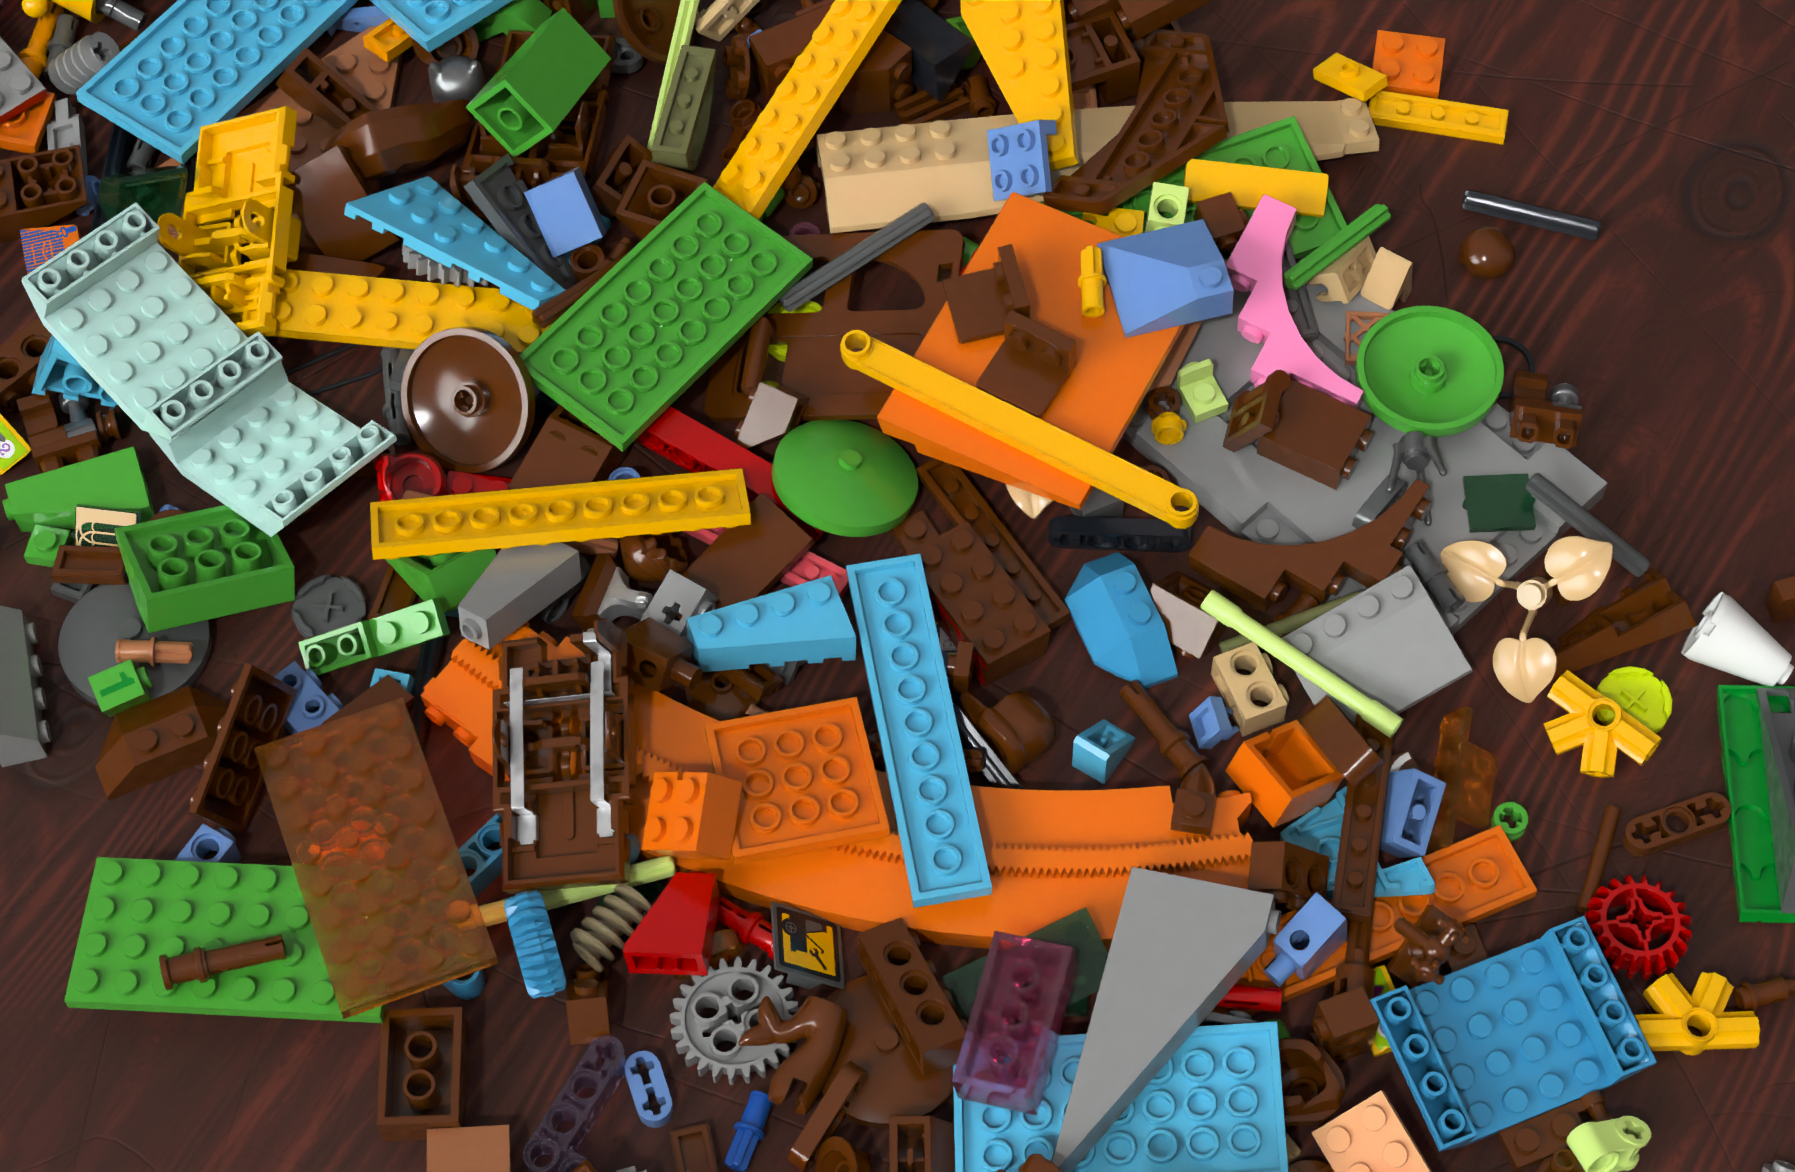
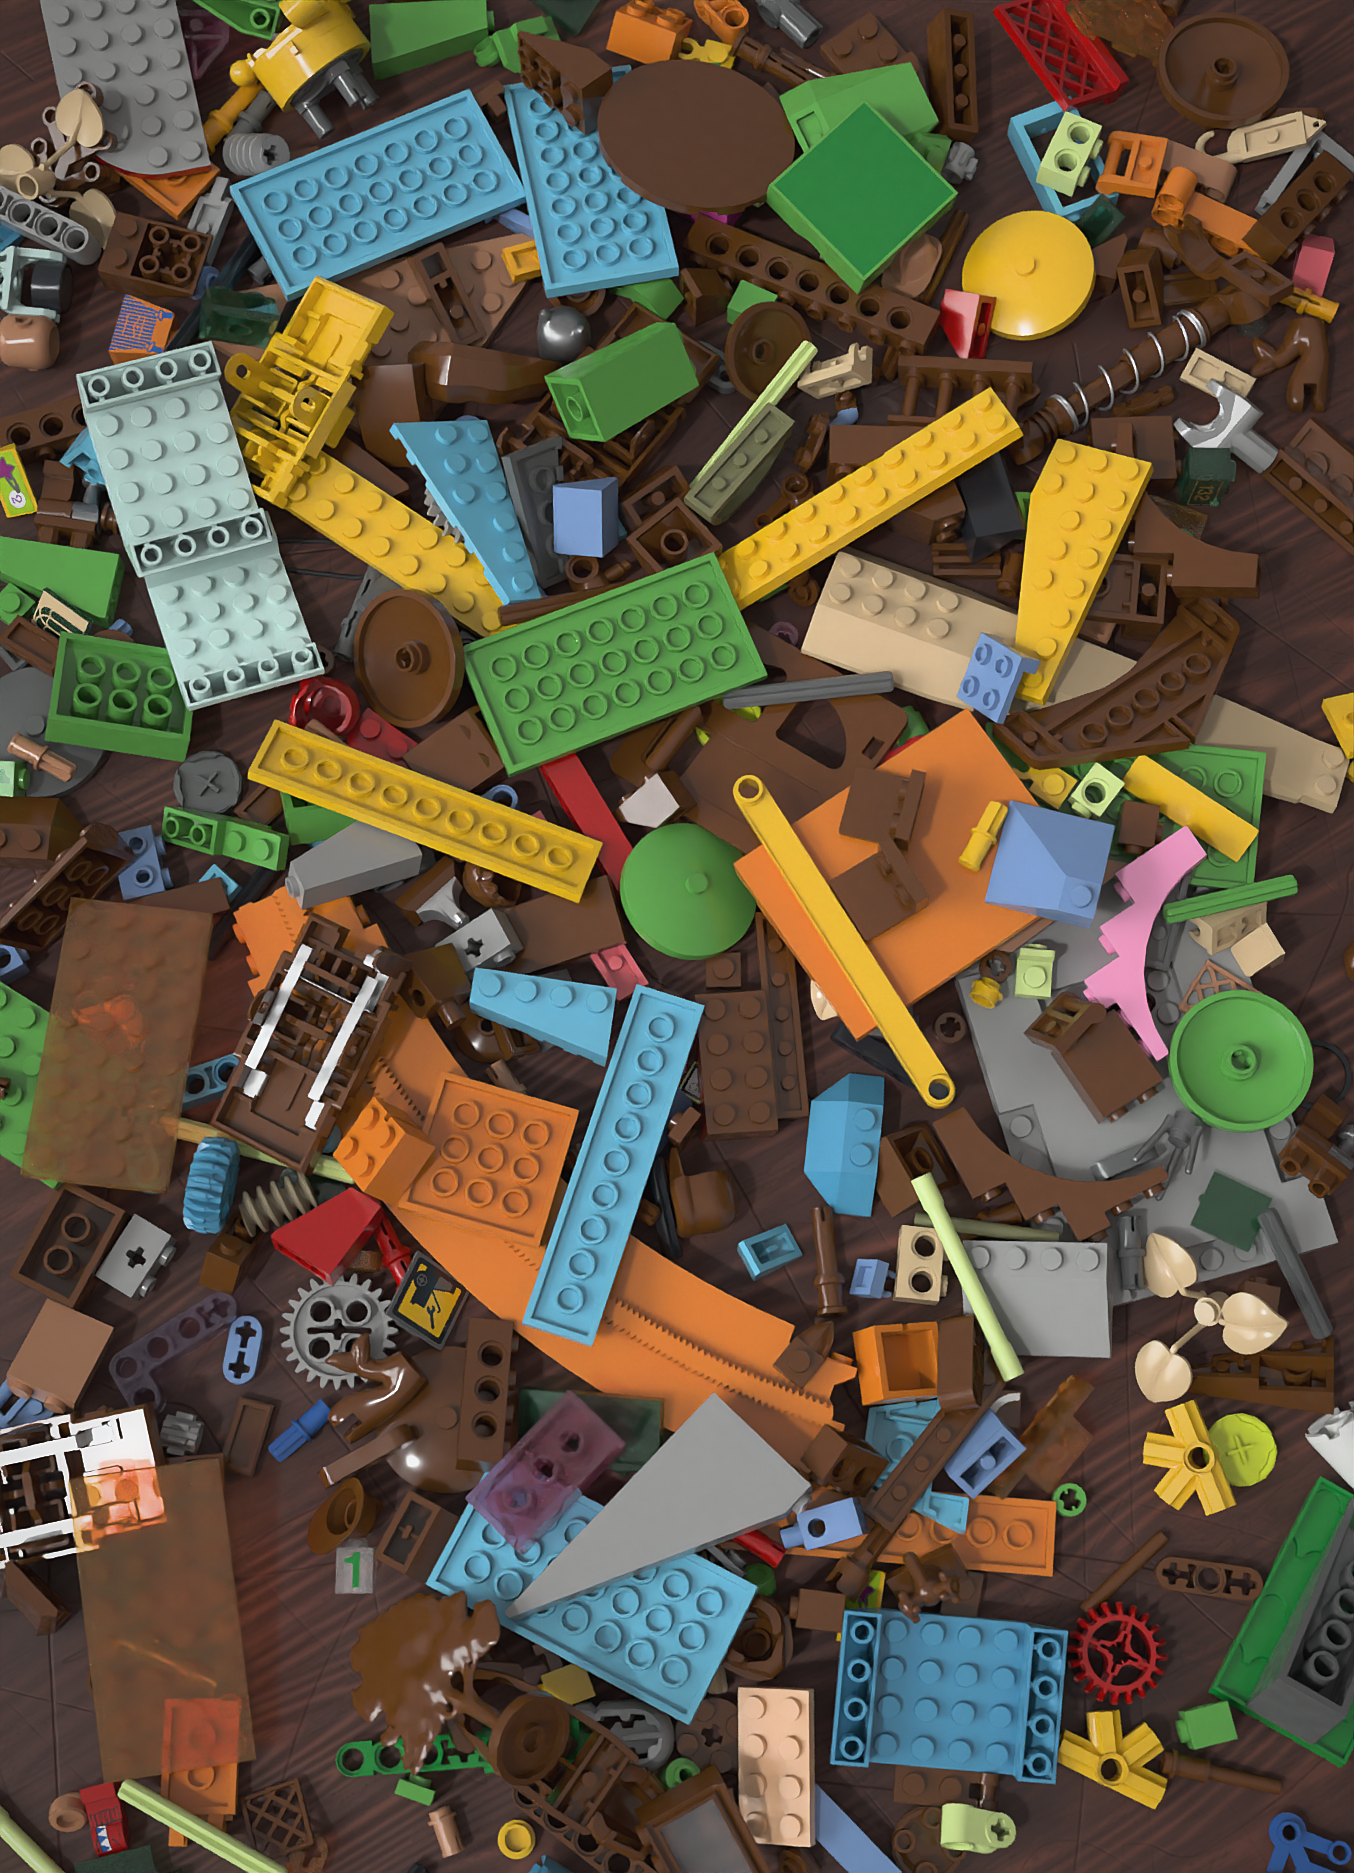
camera: 25 degrees right, 15 degrees up
none -> light grey brick [95,1214,177,1302]
none -> bright green brick [1175,1700,1238,1750]

